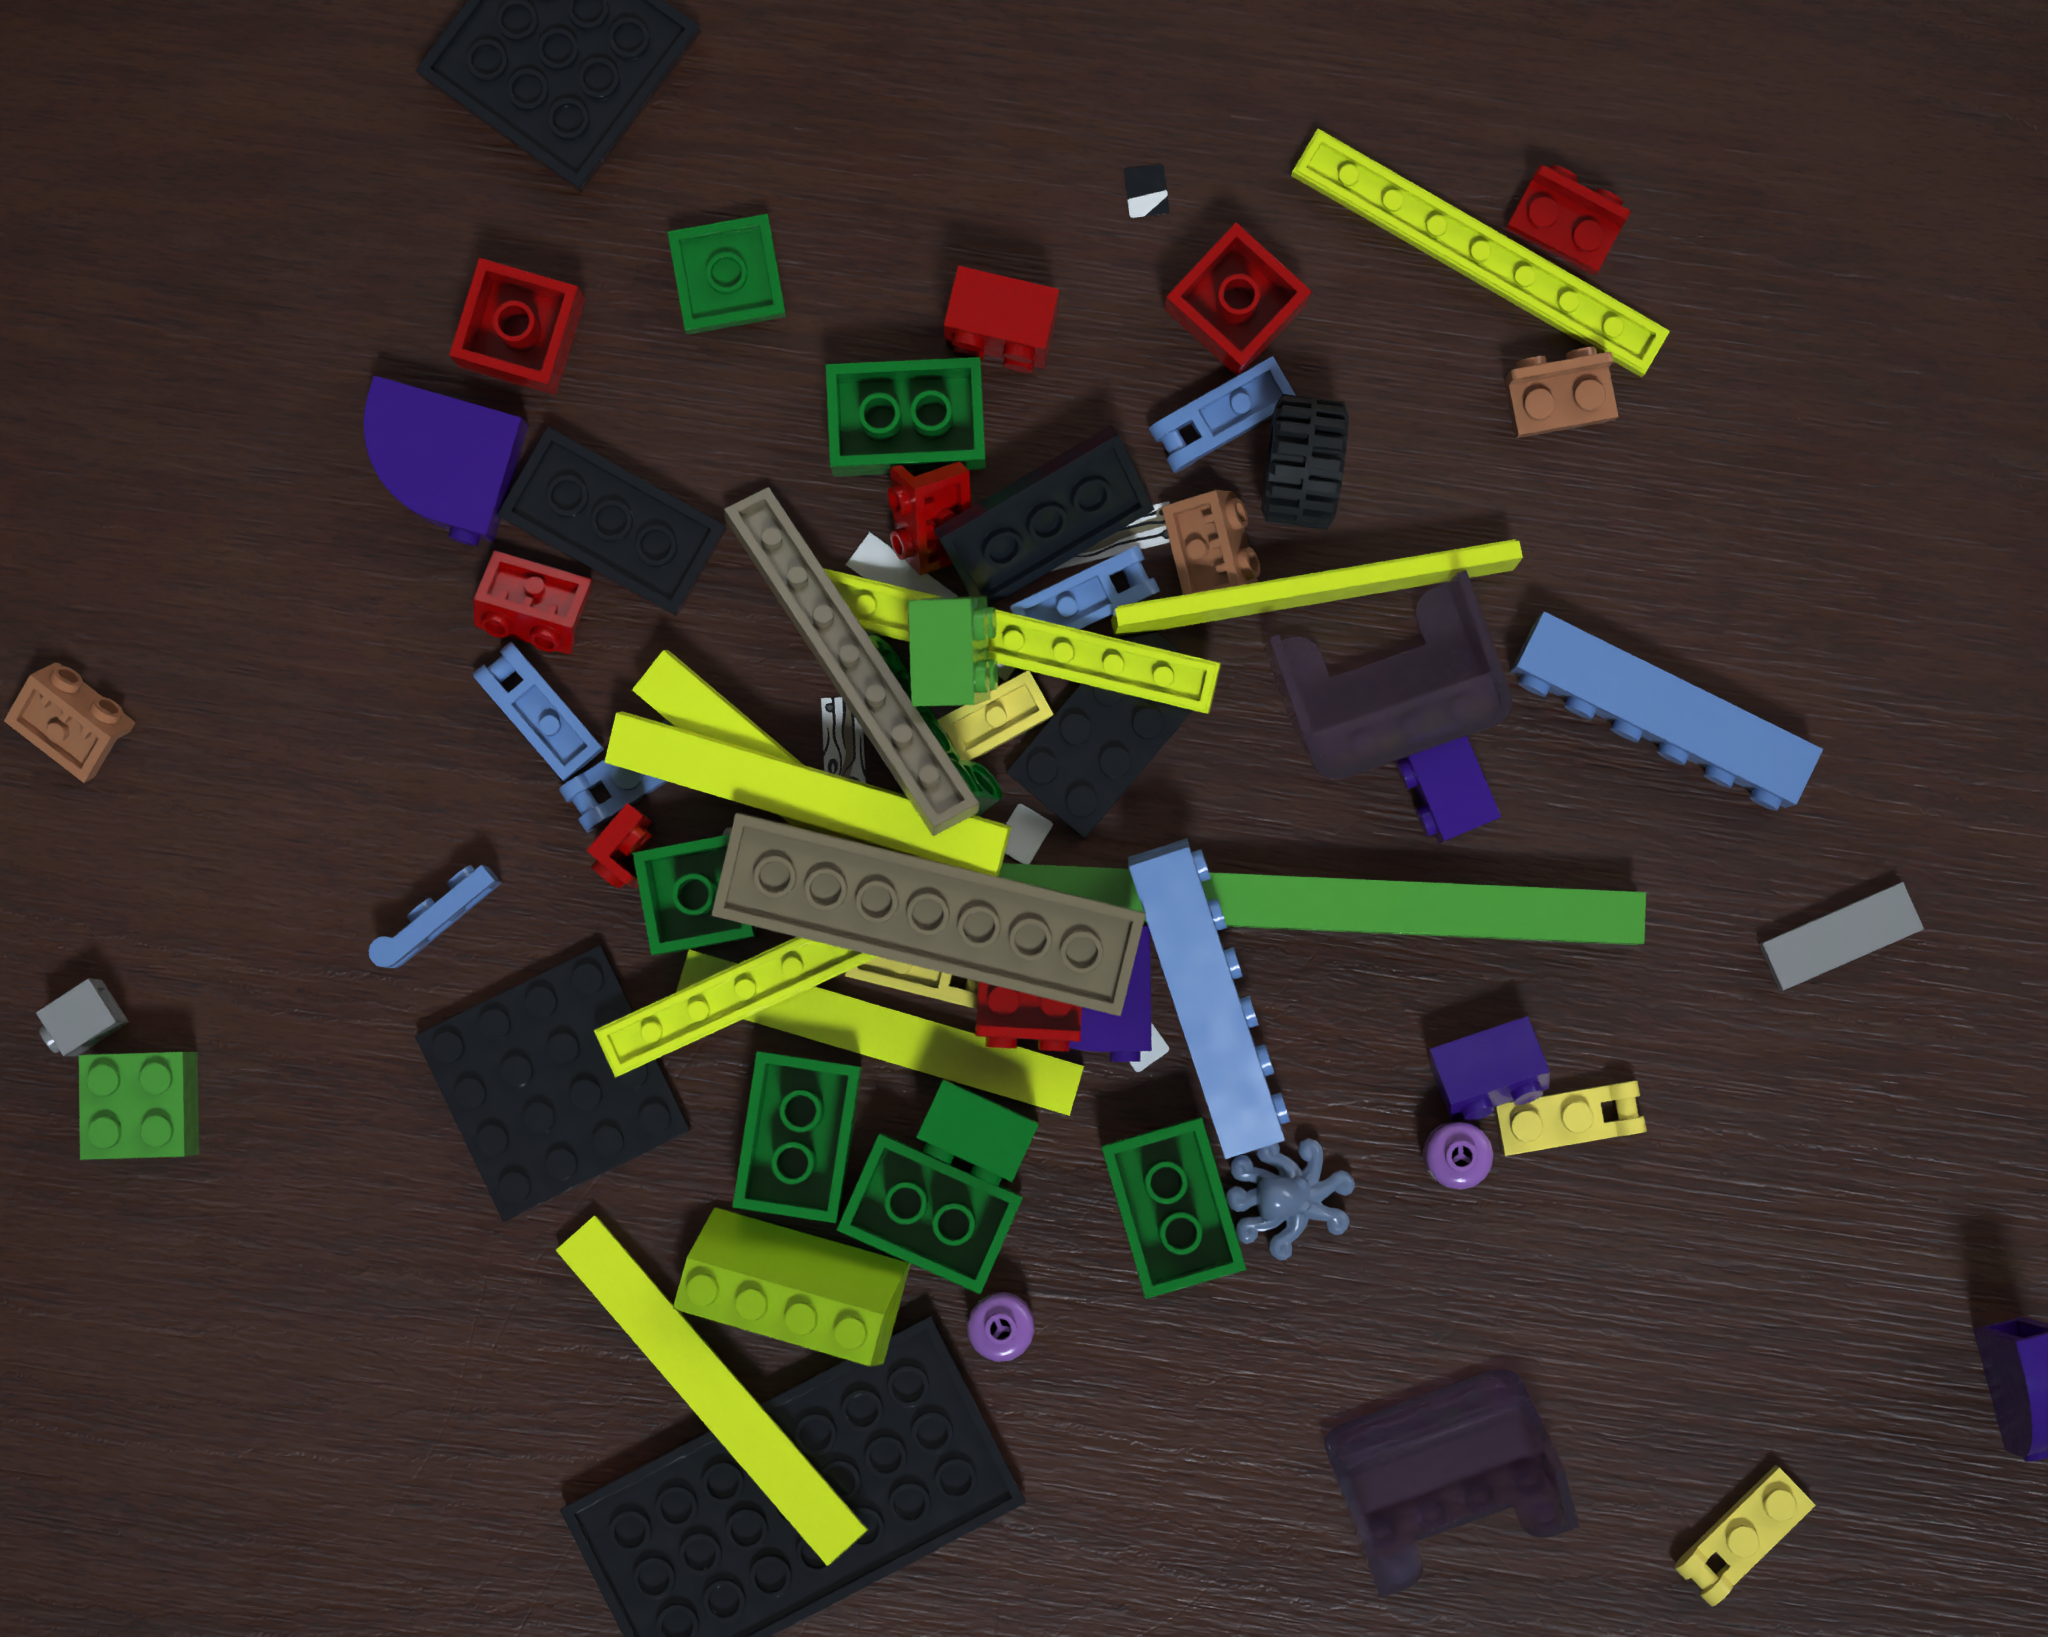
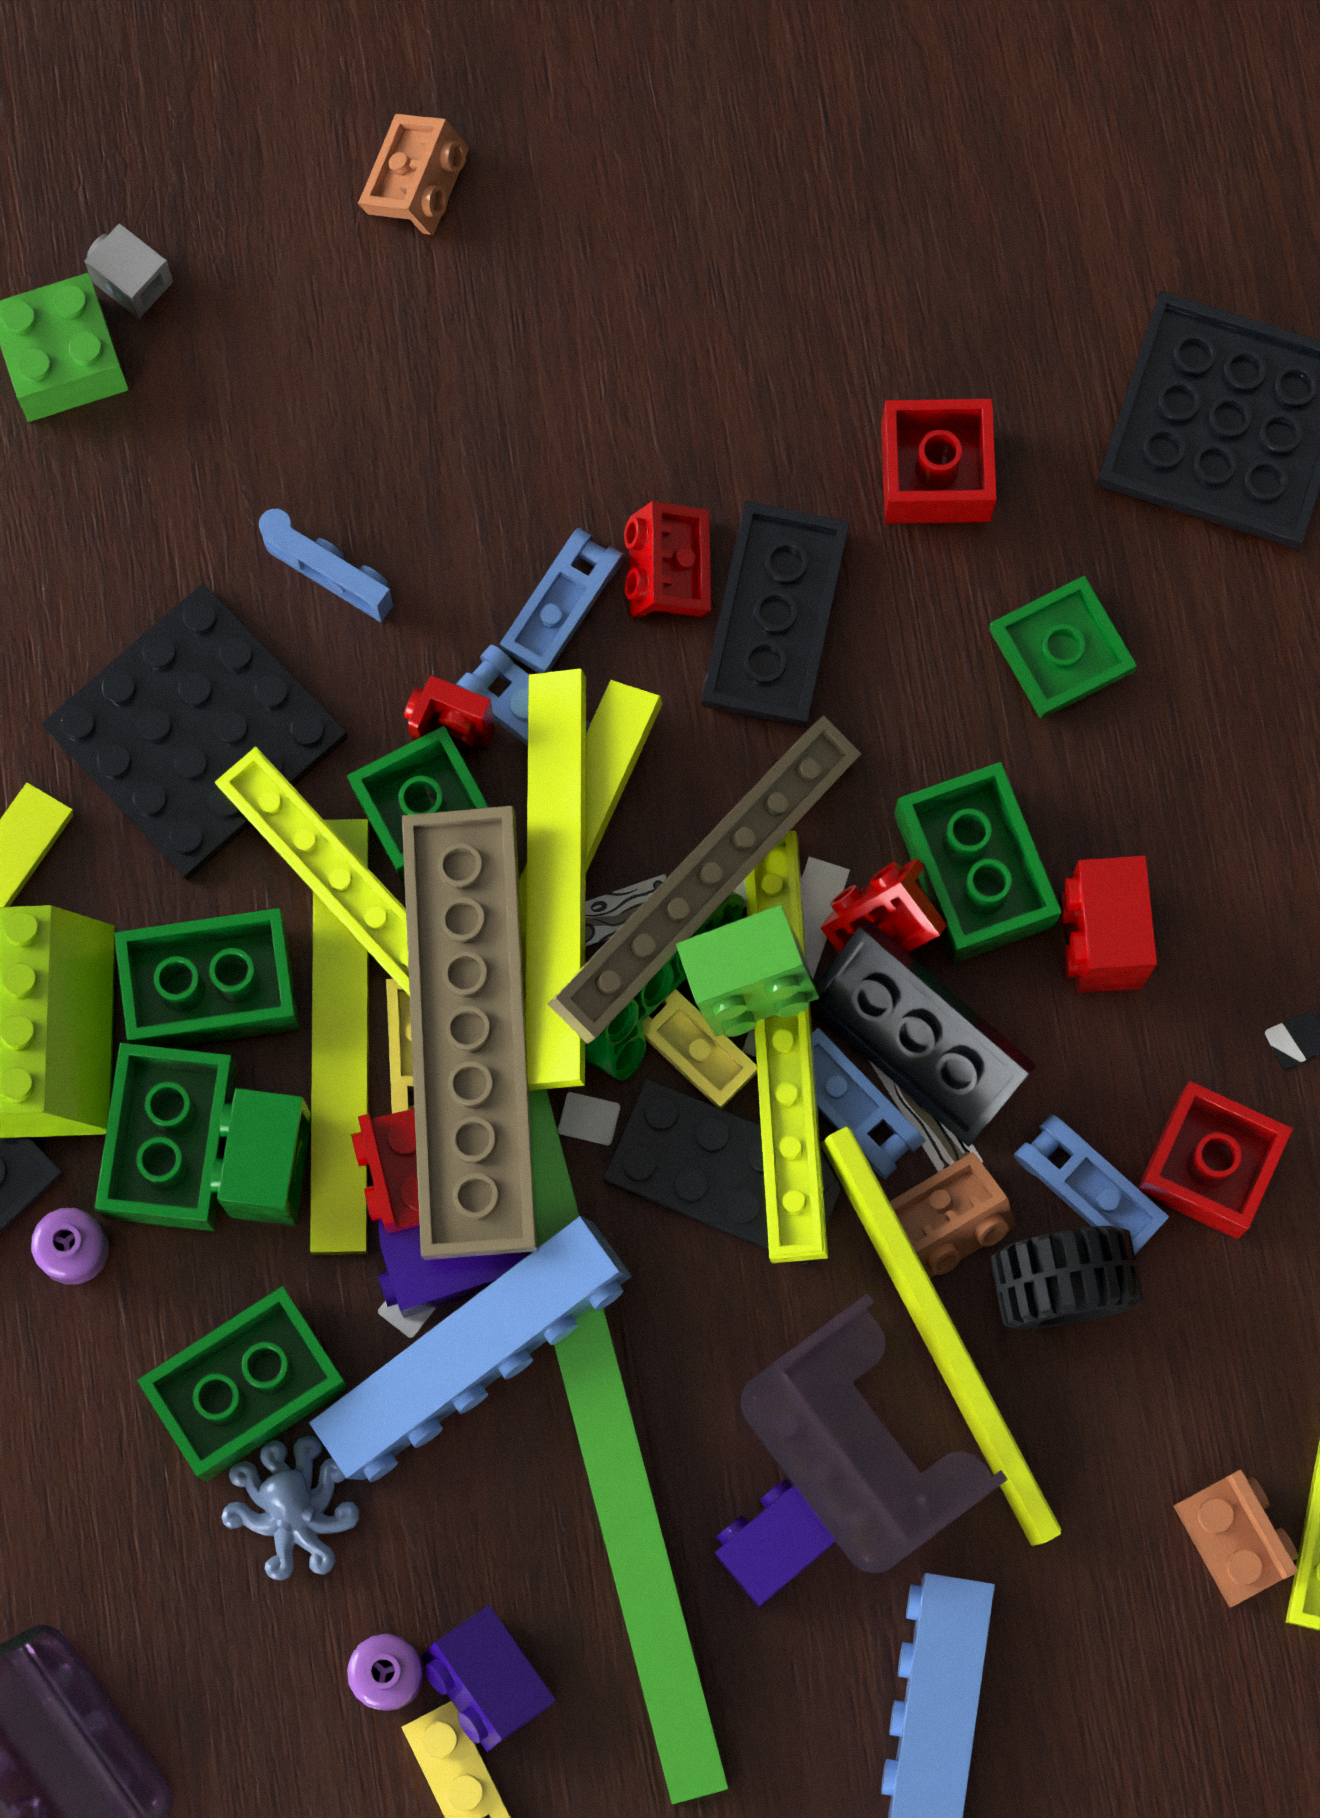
camera: 70 degrees right, 10 degrees down
dark purple brick [364,376,529,546] -> none

